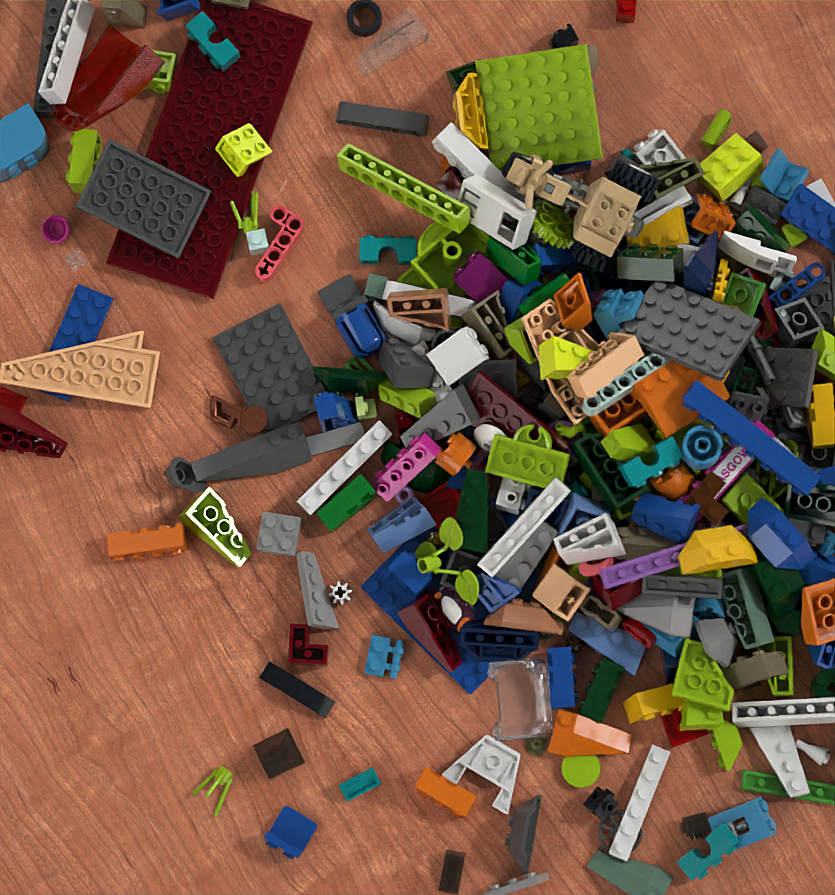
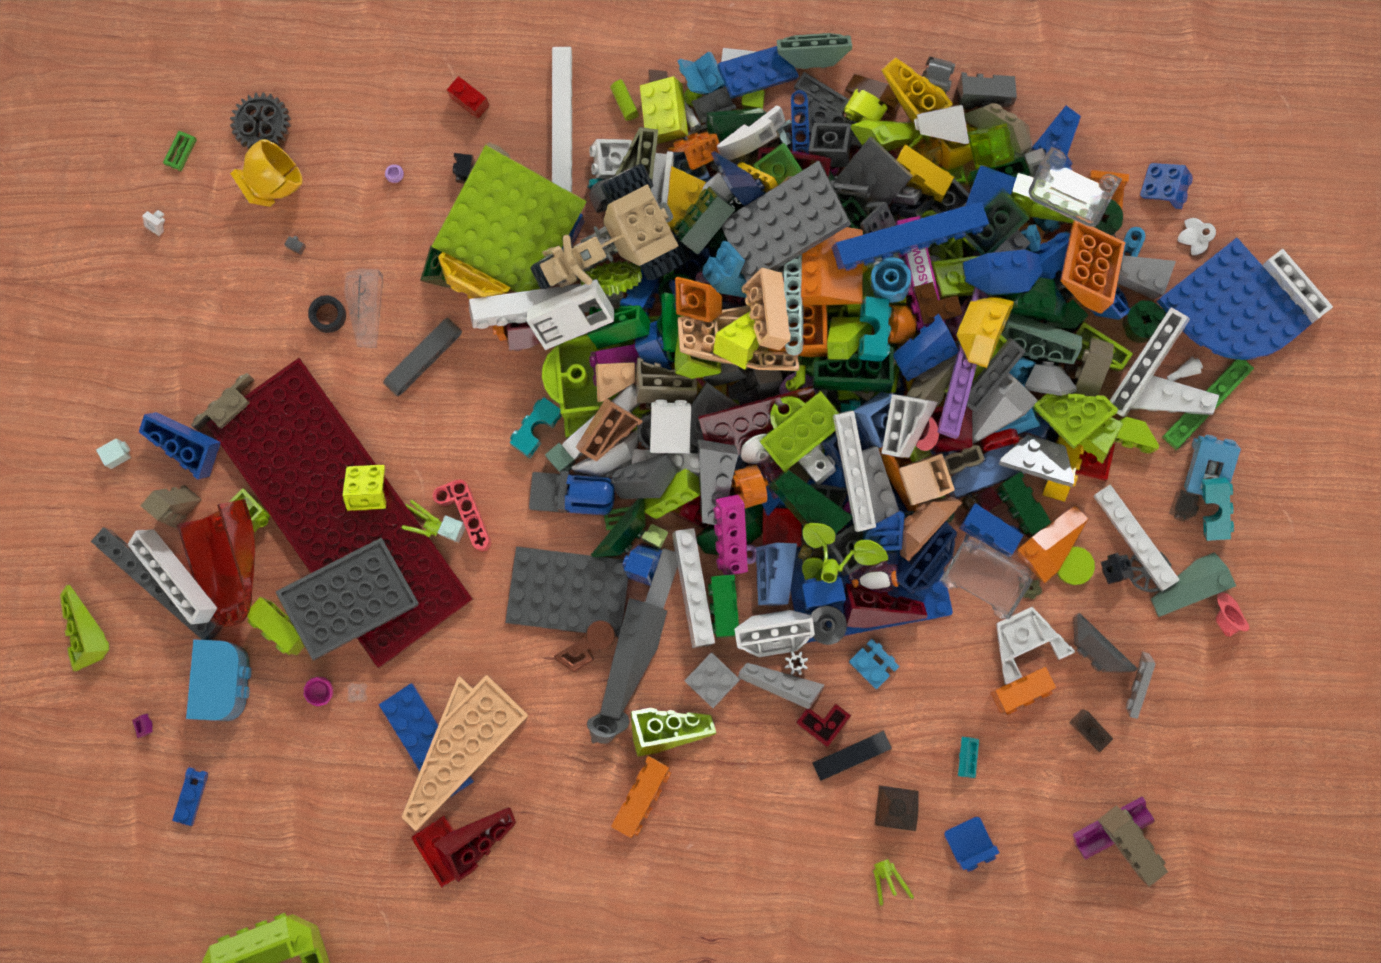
camera: 50 degrees left, 0 degrees up
teal arch [185,11,240,72] -> none
lime brick [337,143,471,234] -> none
none -> white beam [552,47,572,193]
none -> light nougat wing [596,363,636,402]
none -> white wedge [734,610,815,657]
none -> dark grey dish [811,606,847,645]
none -> dark red tile [976,487,1002,512]
none -> wing [999,435,1074,487]

